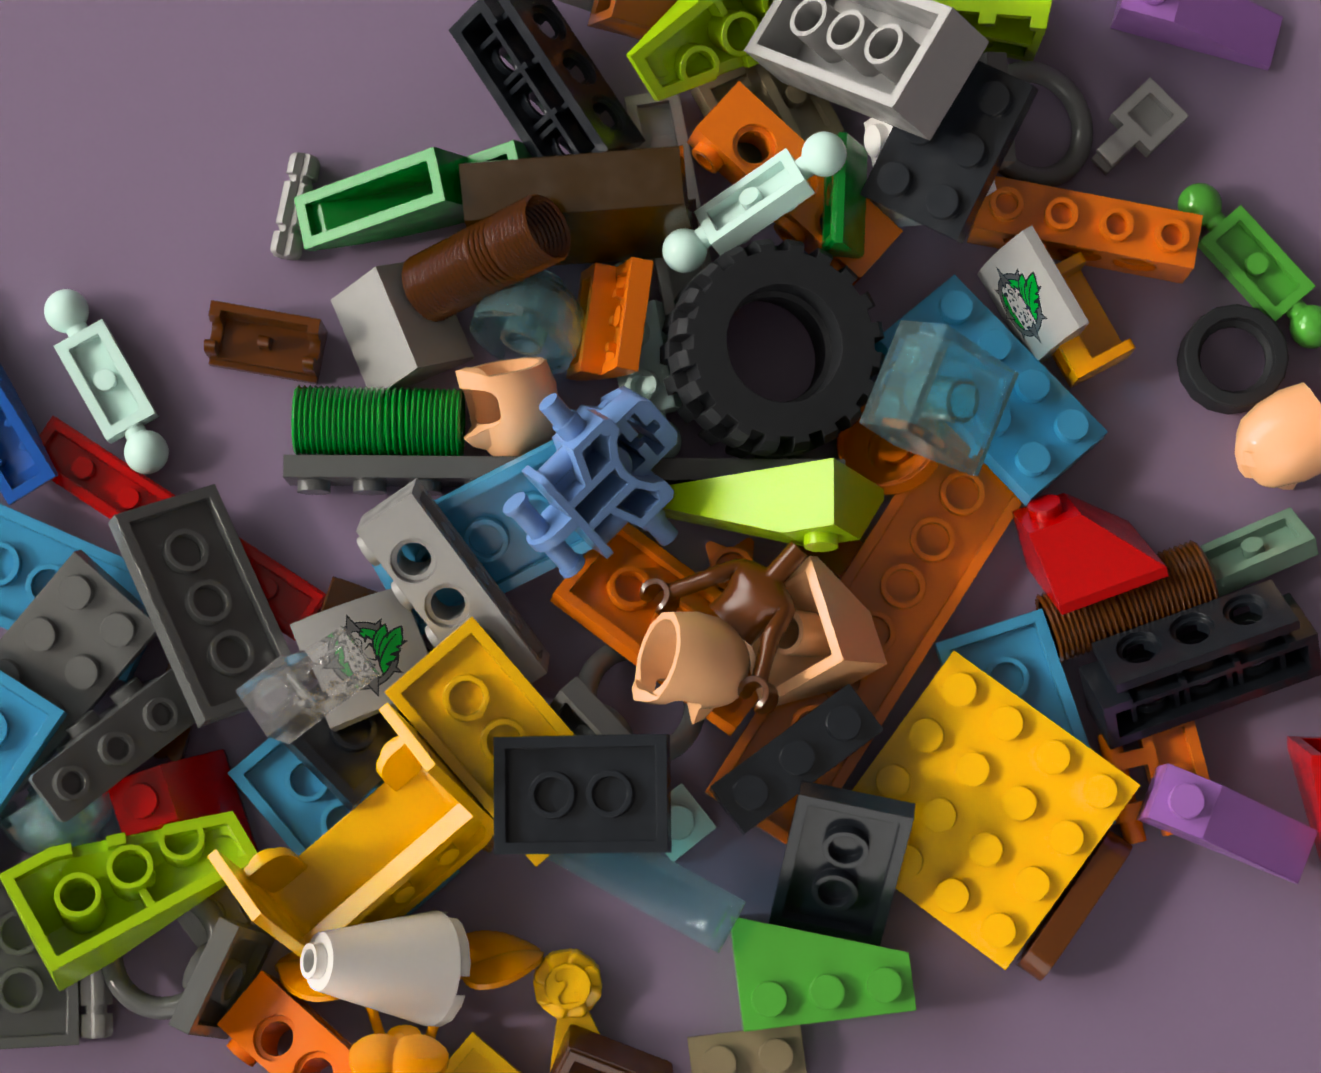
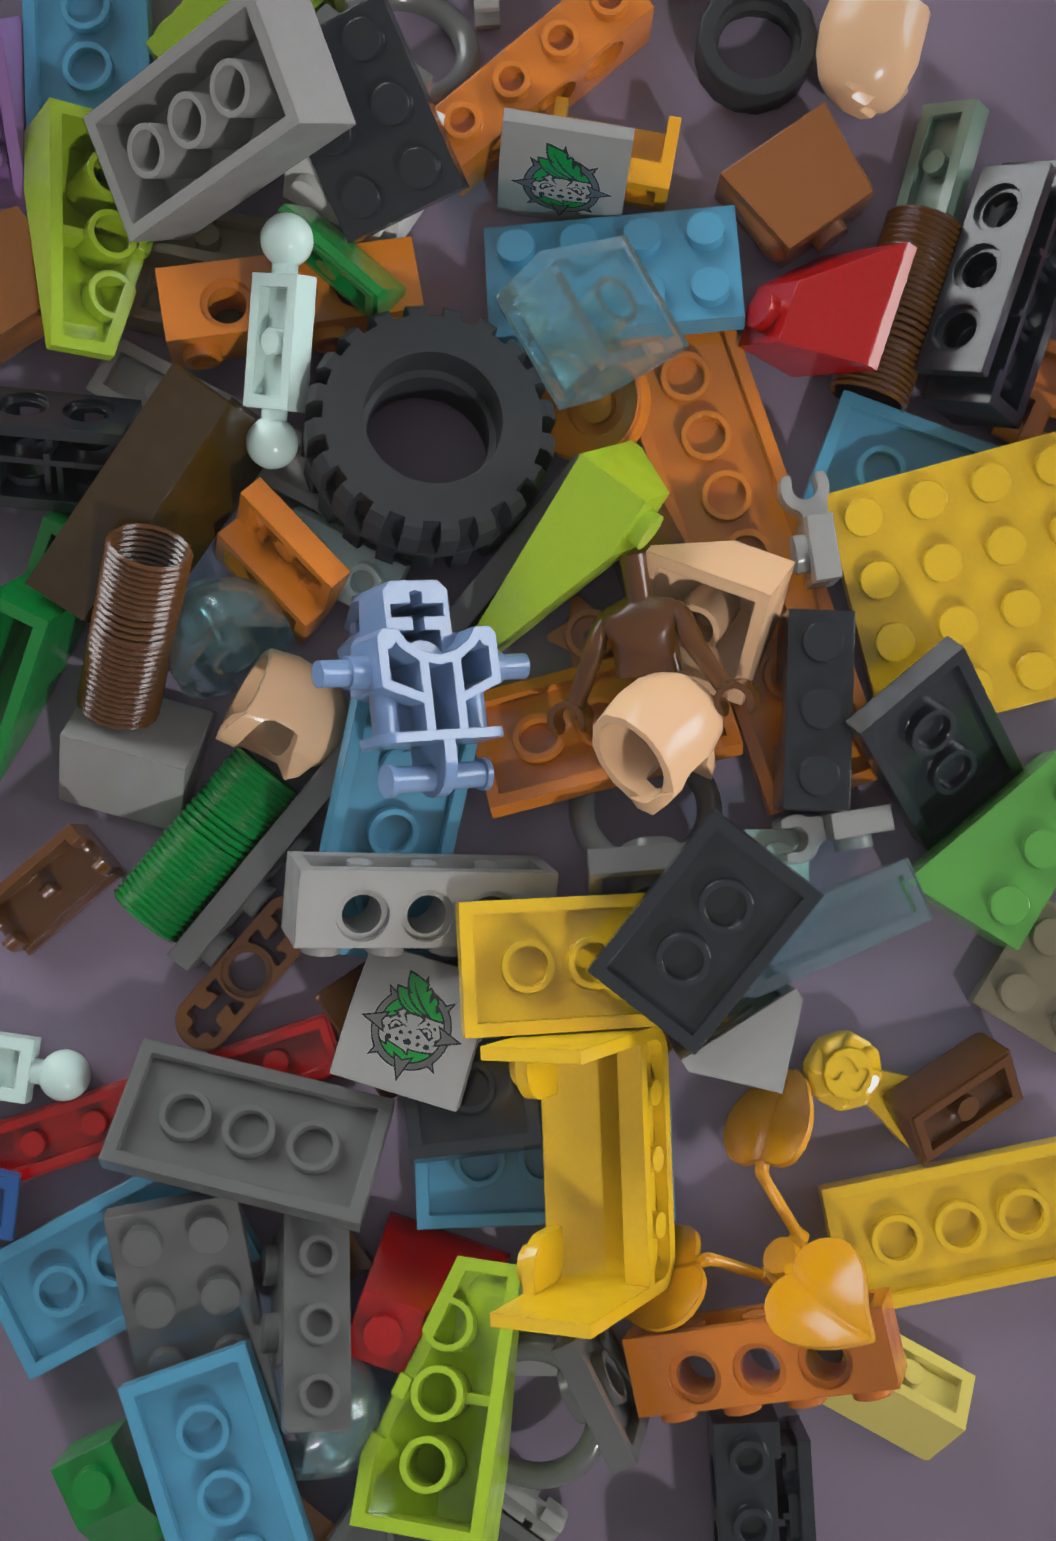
camera: 50 degrees left, 5 degrees up
clear arch [235,626,380,744] -> none
white cone [300,910,471,1027] -> none
none -> reddish brown beam [175,895,303,1050]
none -> light grey slope [671,979,803,1094]
none -> dark orange torso [714,102,873,269]
none -> light grey plate [771,804,895,865]
none -> light grey plate [776,471,843,590]

